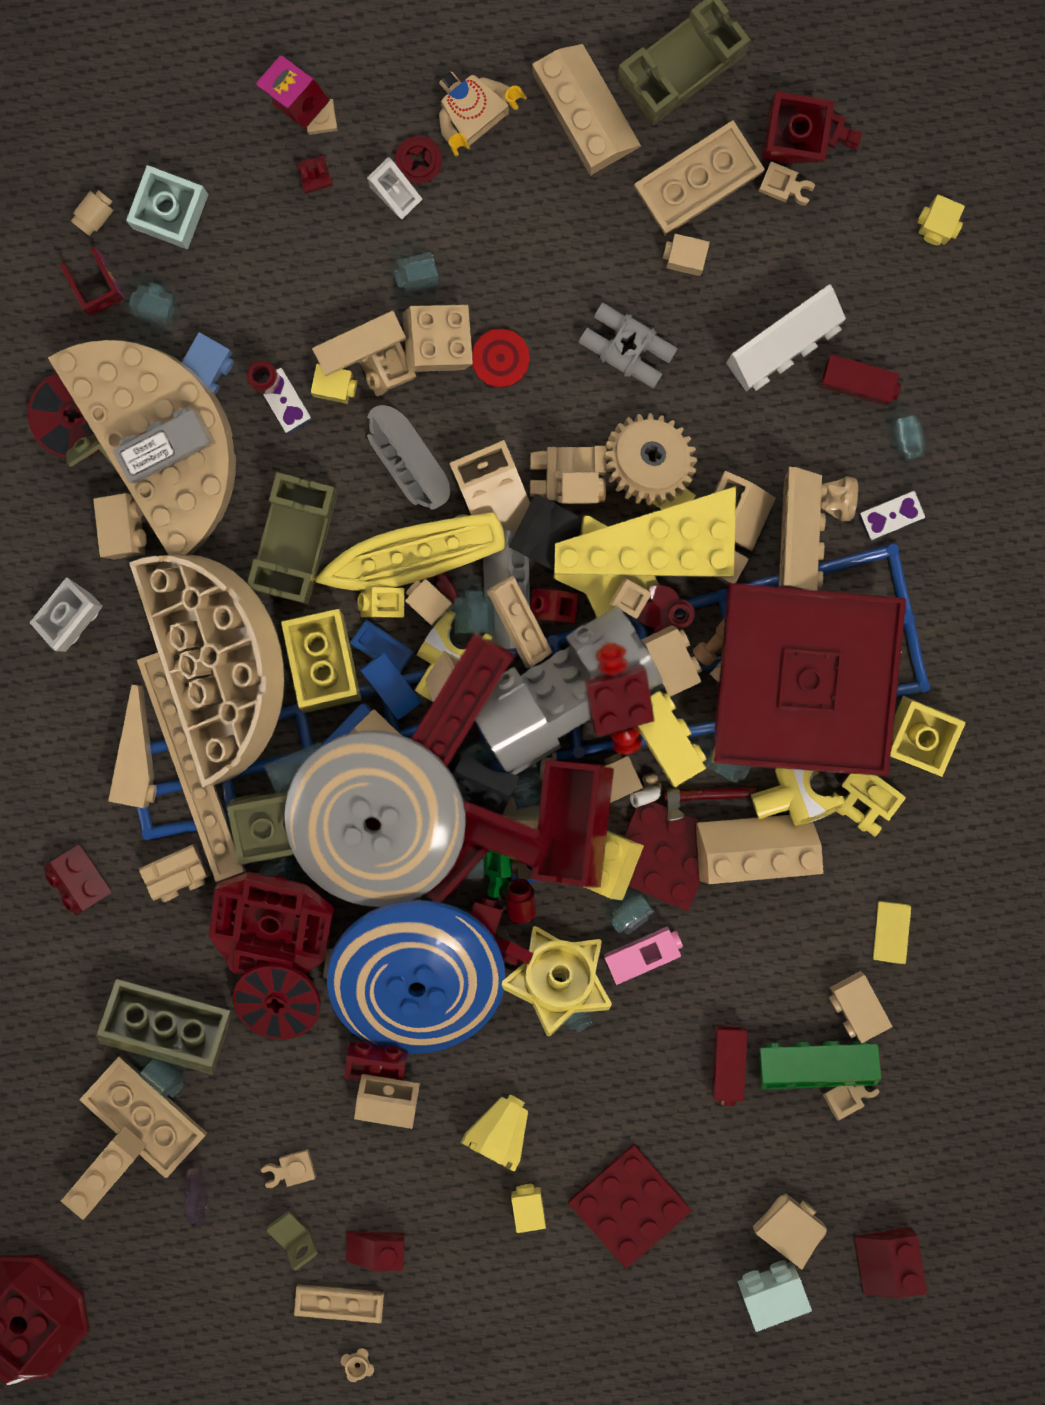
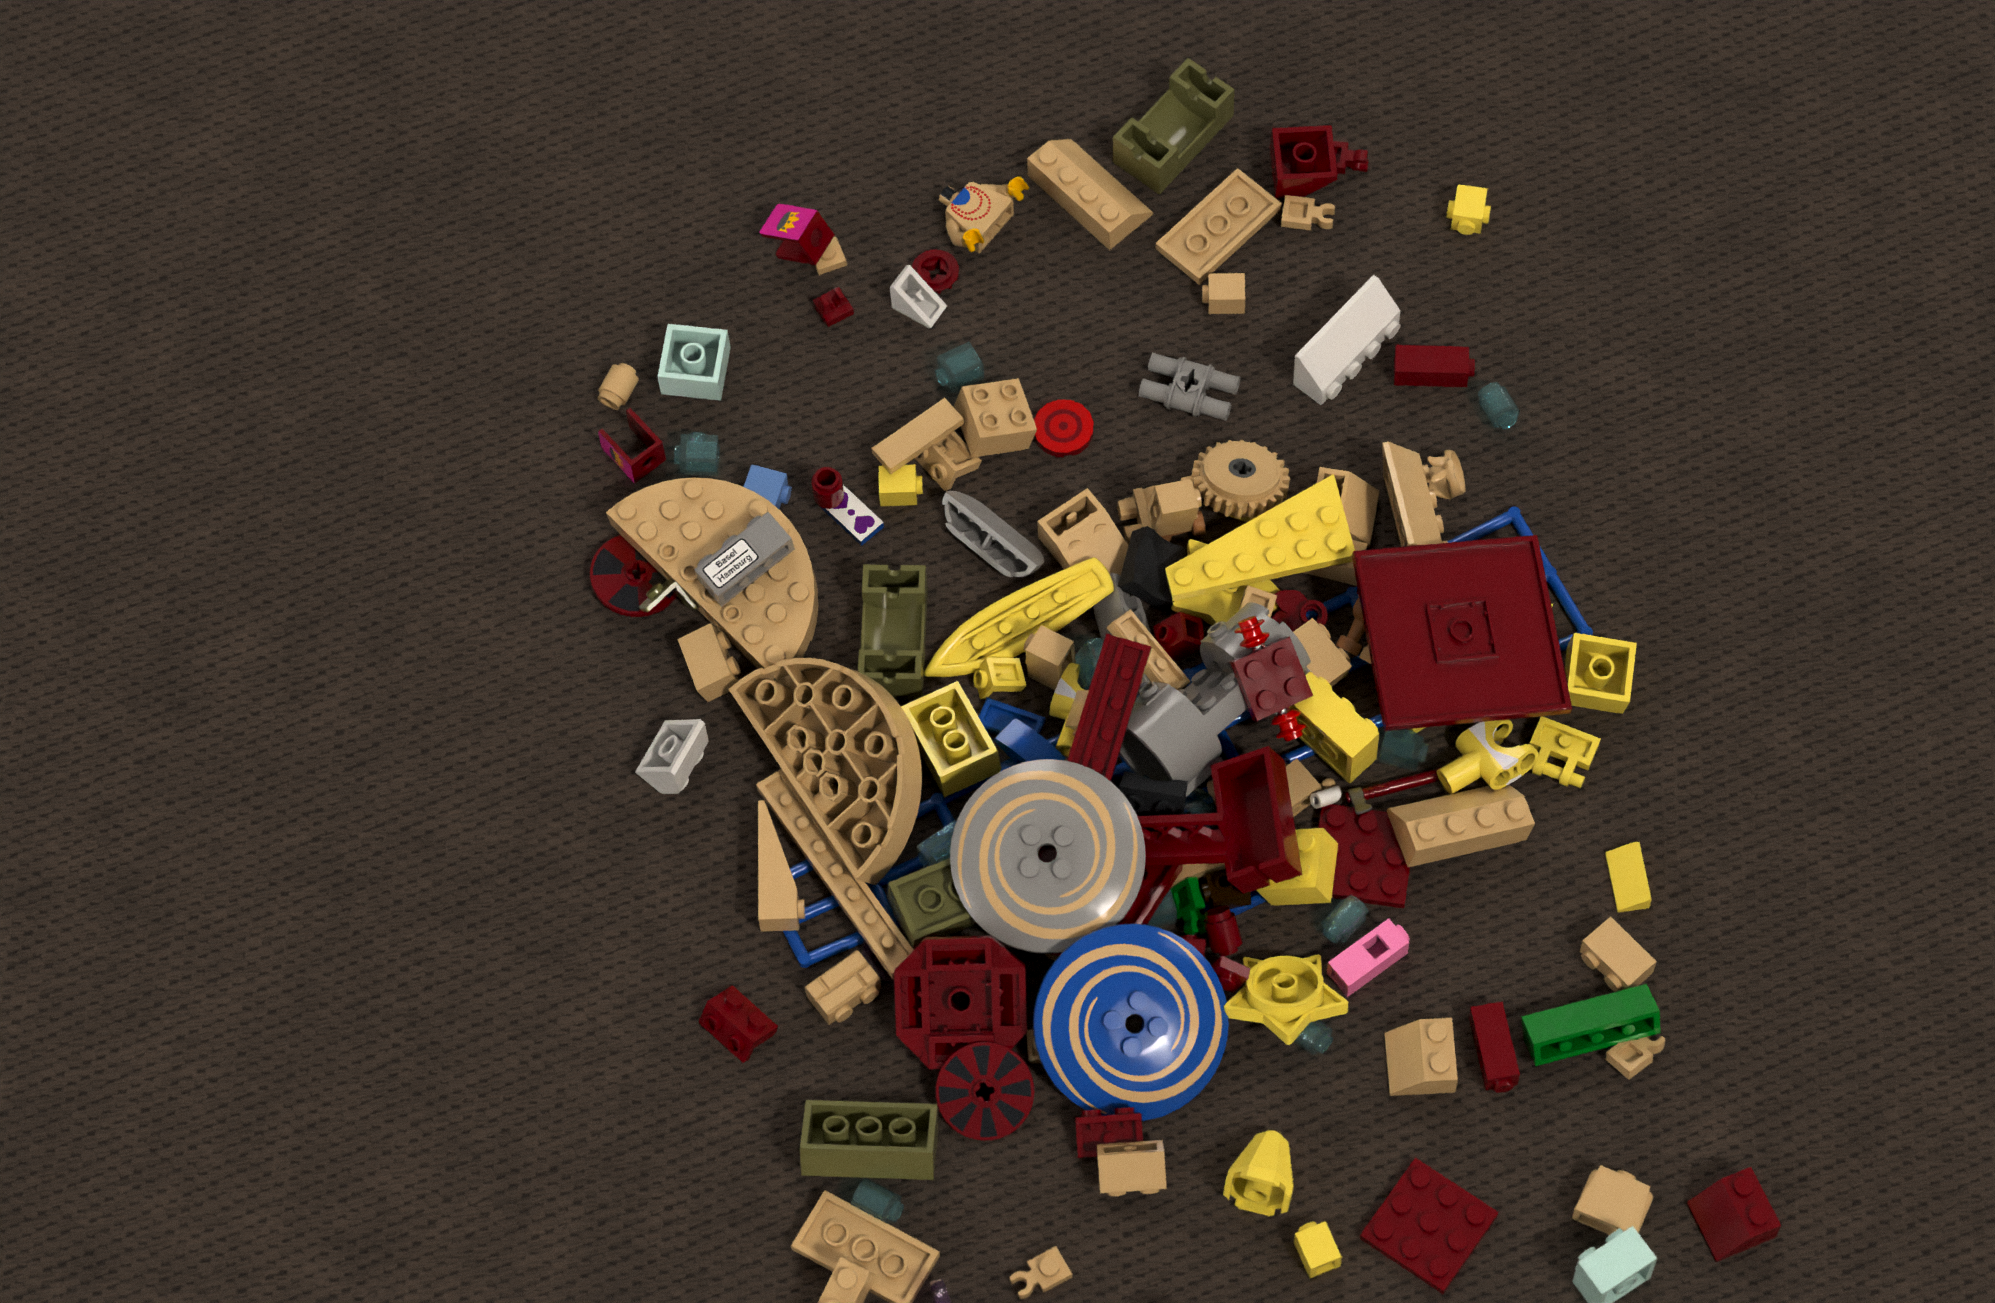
camera: 10 degrees left, 25 degrees down
white tile [859,491,925,541] -> none
none -> tan slope [1385,1018,1458,1096]

